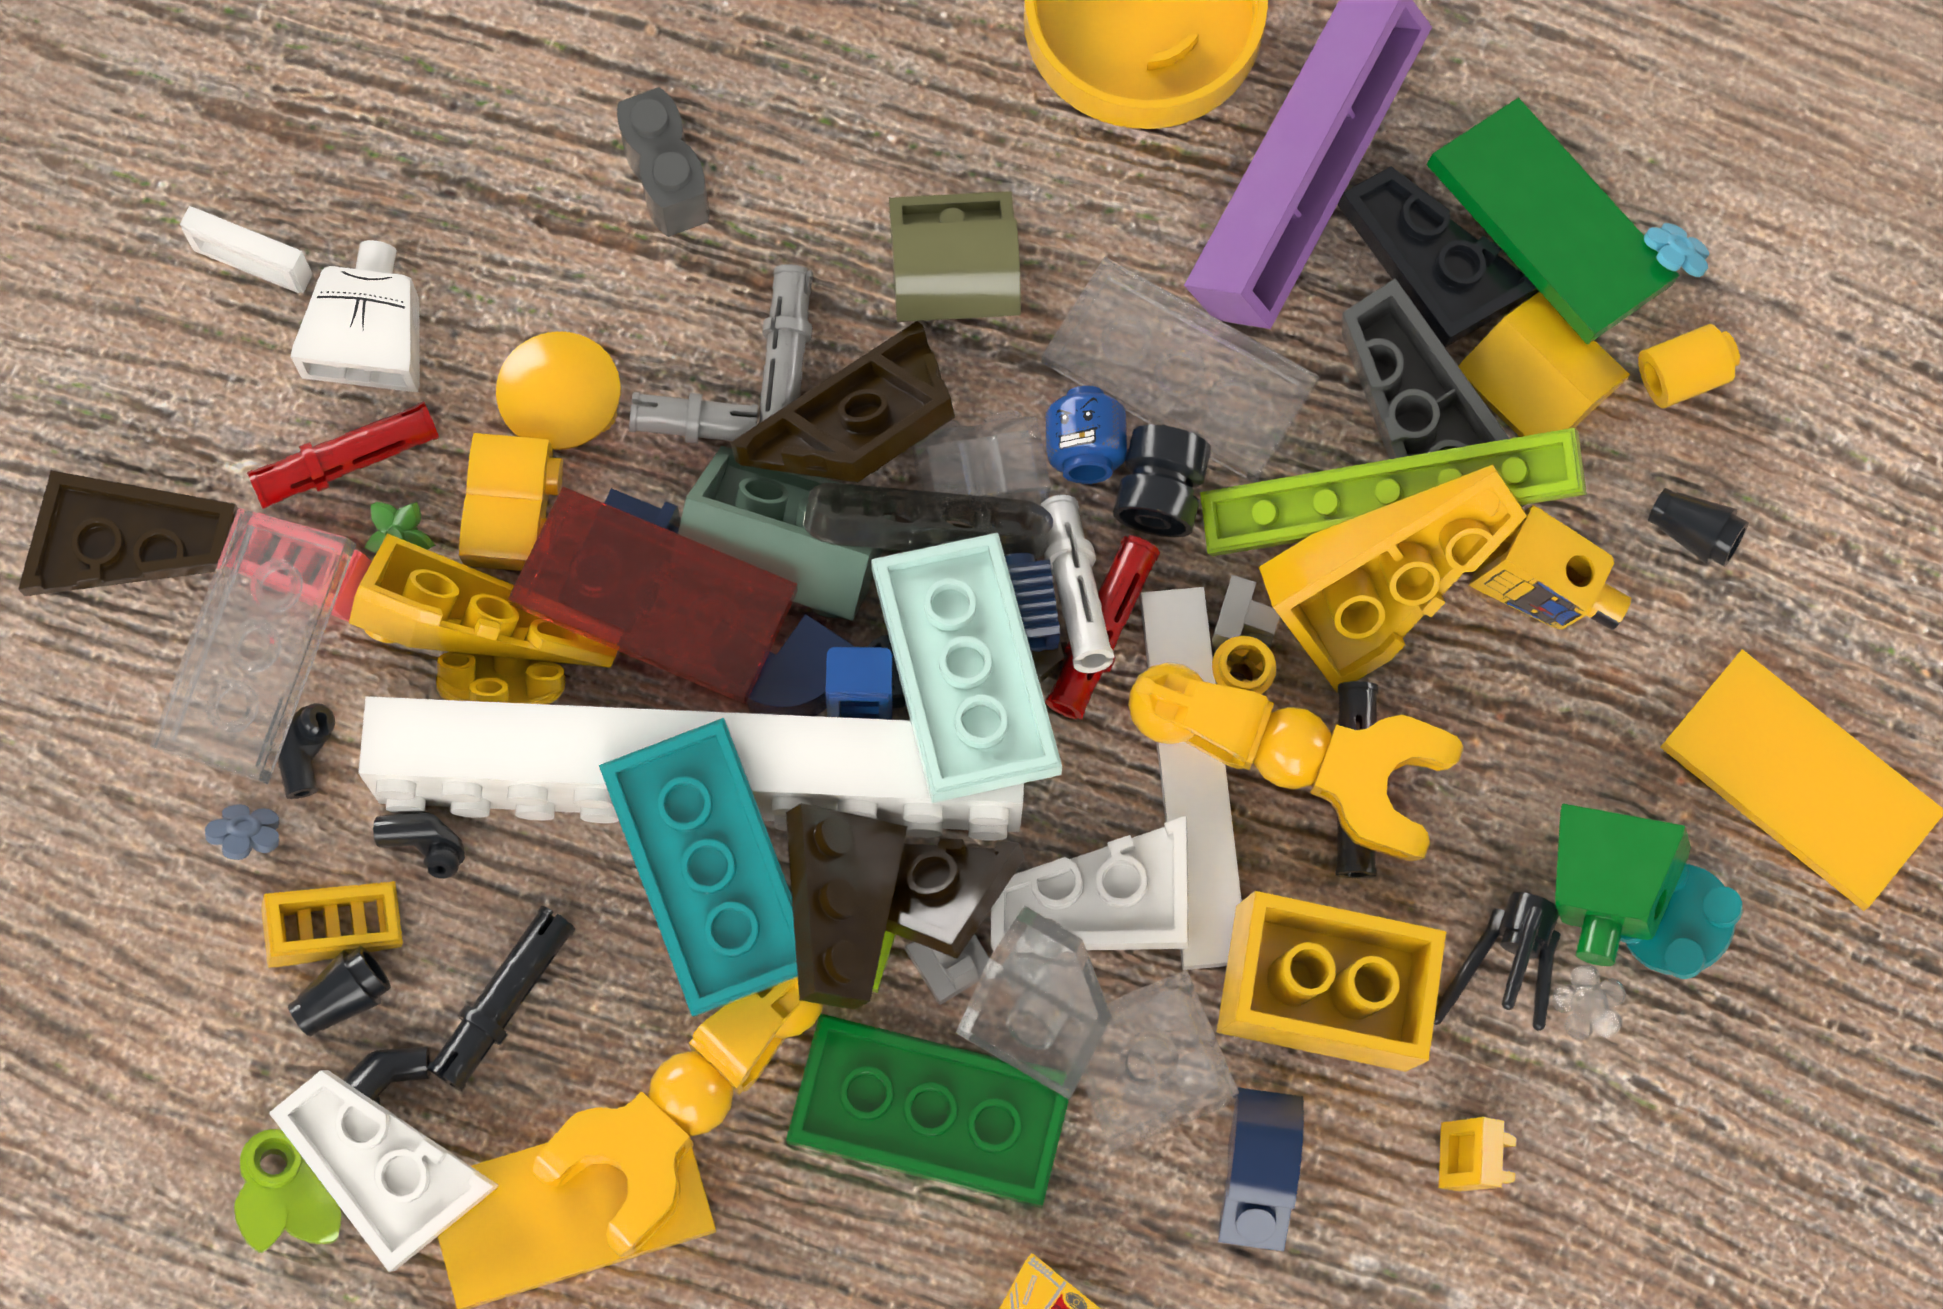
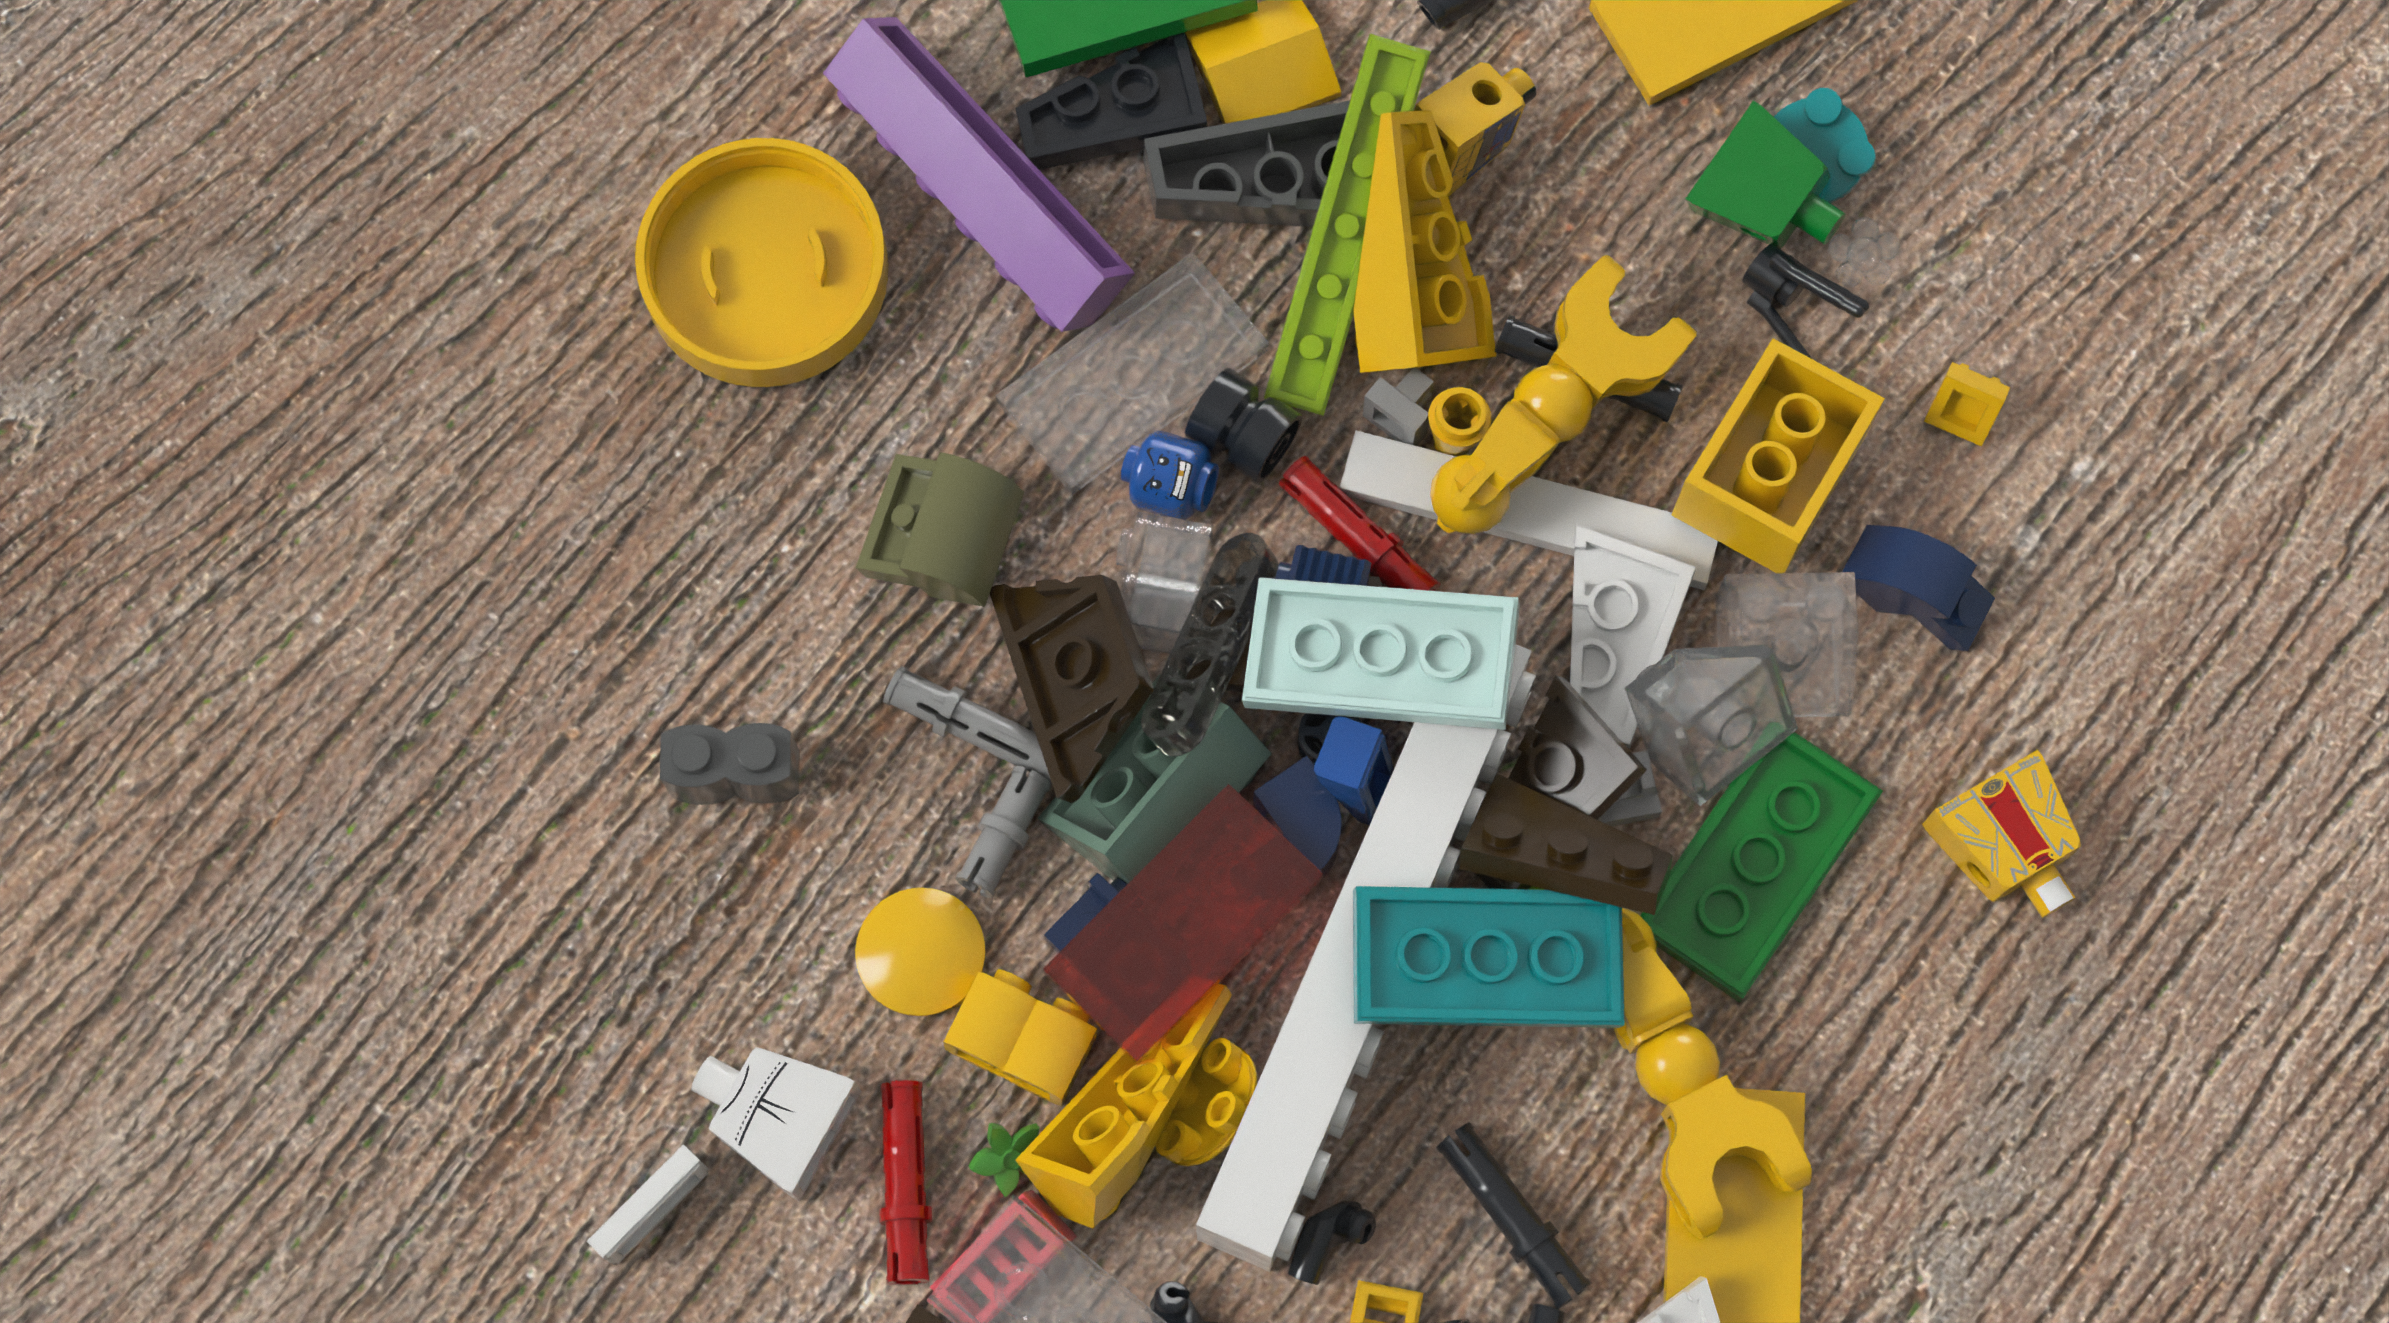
camera: 65 degrees left, 0 degrees up
white pin [1039,495,1114,673] -> none

